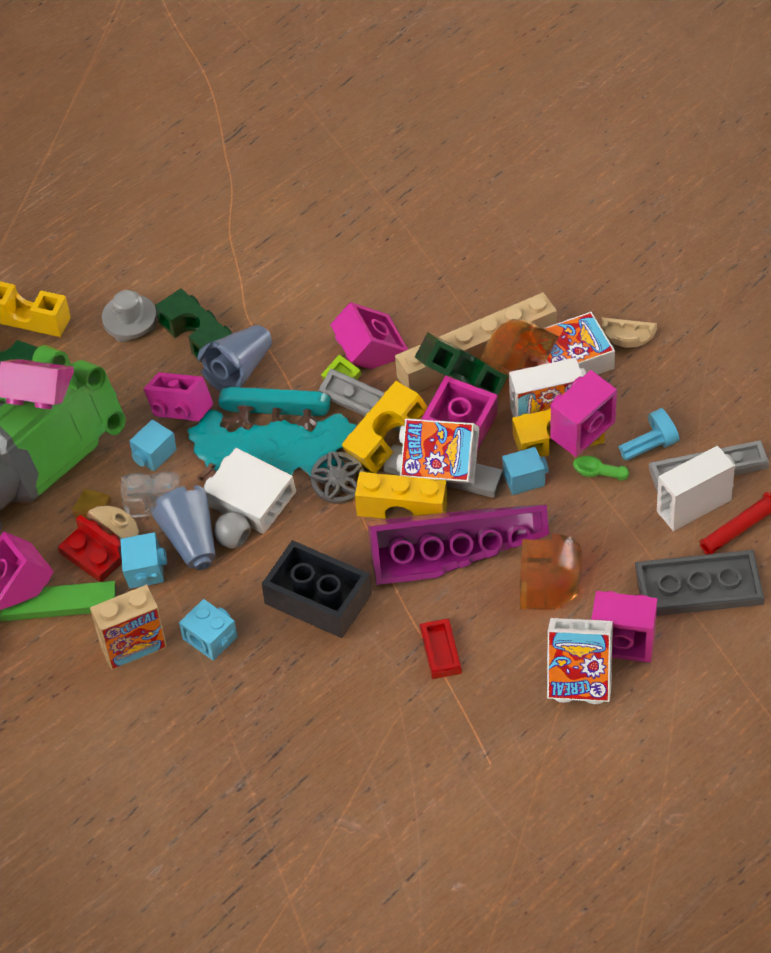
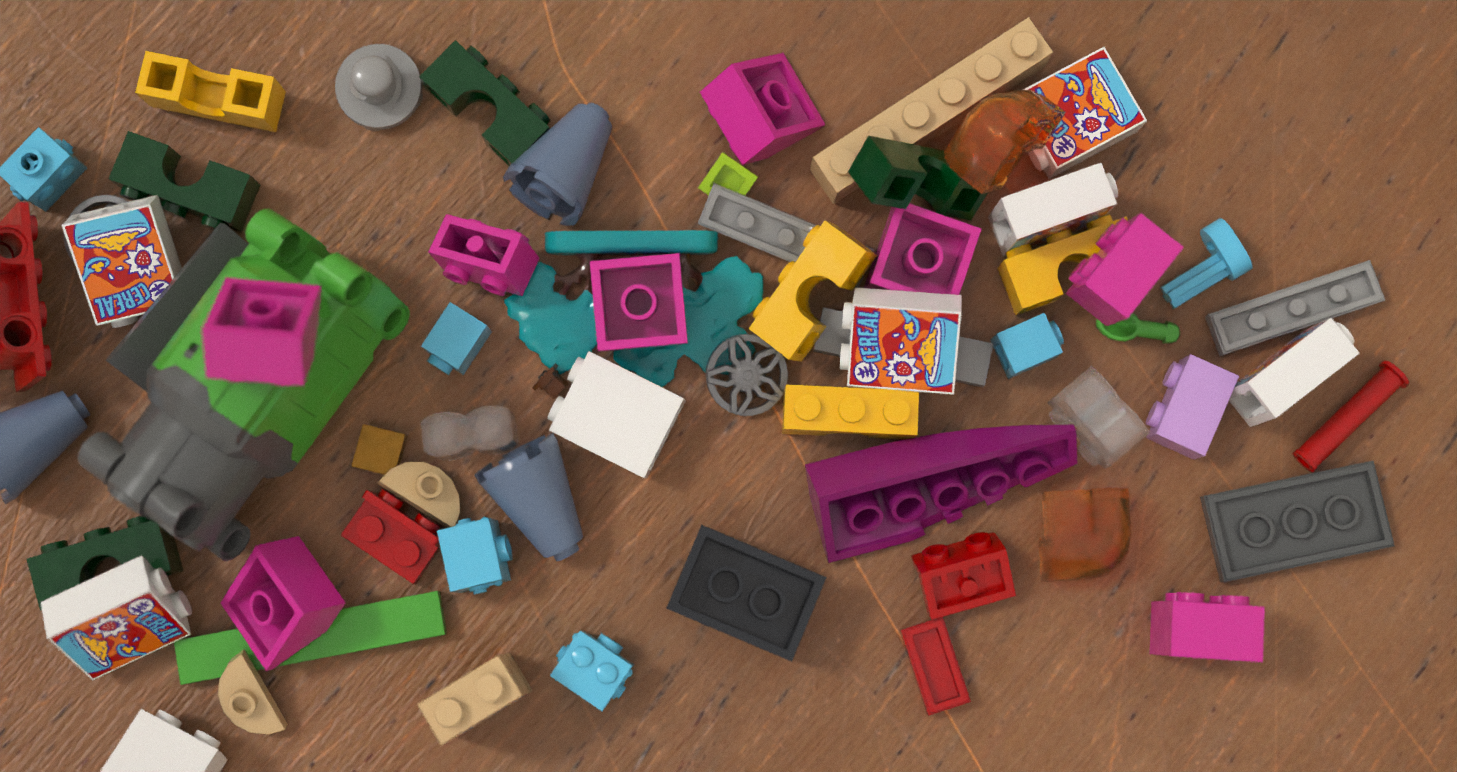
camera: 15 degrees left, 30 degrees up
light grey piece [214,512,251,549] -> none
brick [547,618,613,704] -> none
tan plate [602,317,657,348] -> none
none -> dark pink brick [590,253,688,352]
none -> red bracket [911,532,1016,620]
none -> clear brick [1048,365,1150,469]
none -> lavender brick [1146,354,1239,460]

